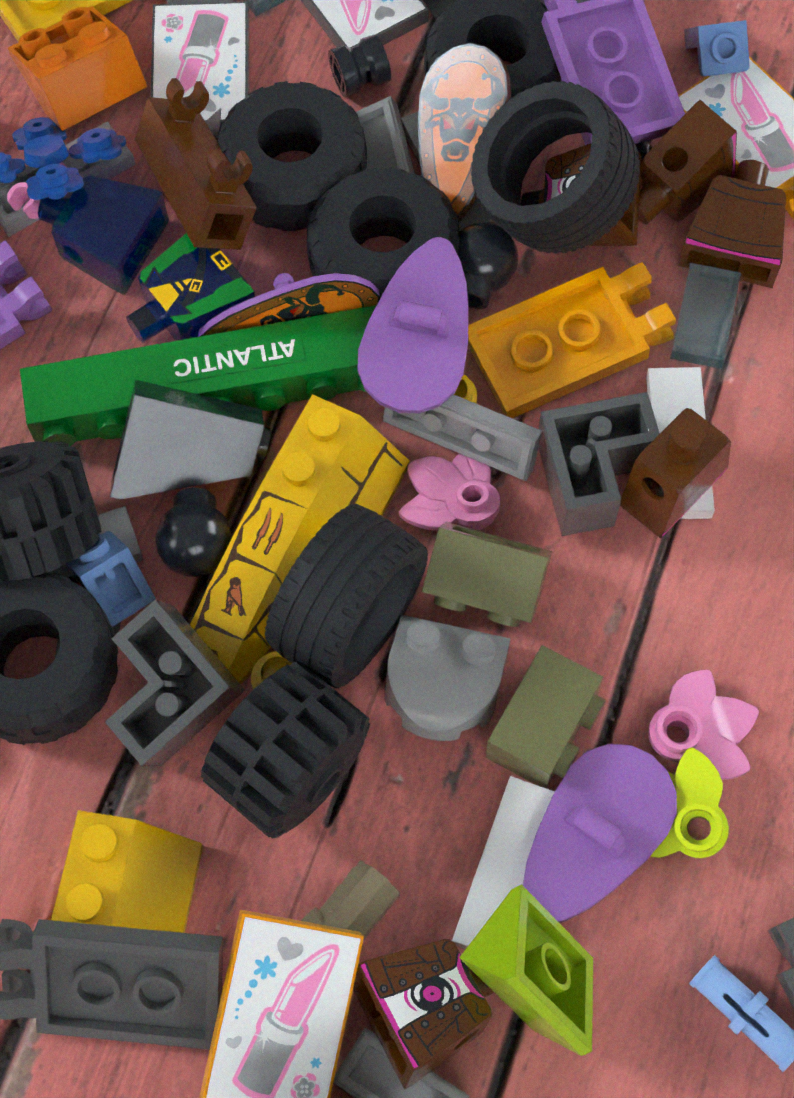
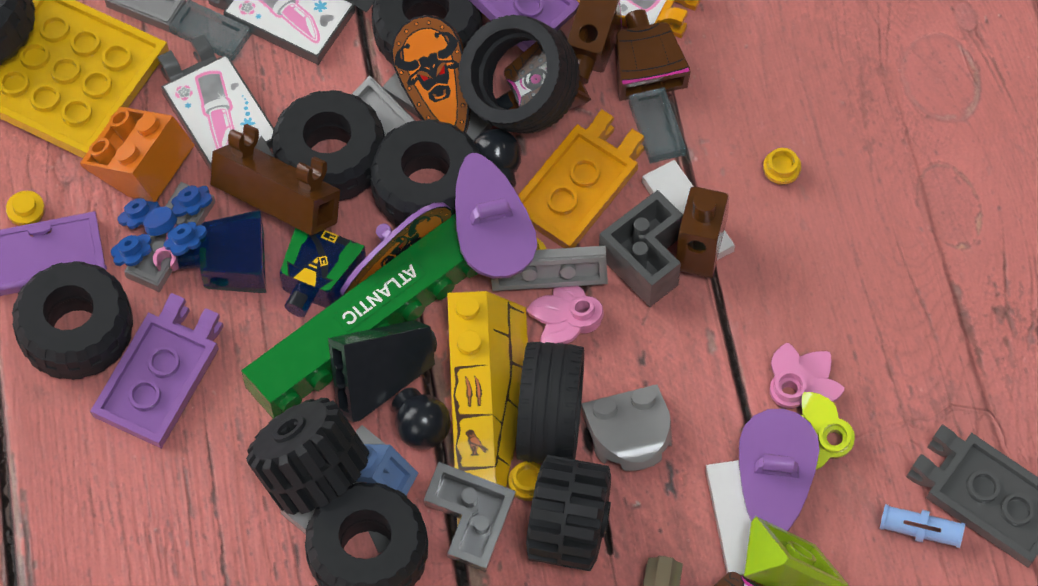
camera: 30 degrees left, 5 degrees down
black wheel [328,34,391,97] -> none
olive brick [422,522,552,627] -> none
olive brick [485,645,606,789] -> none

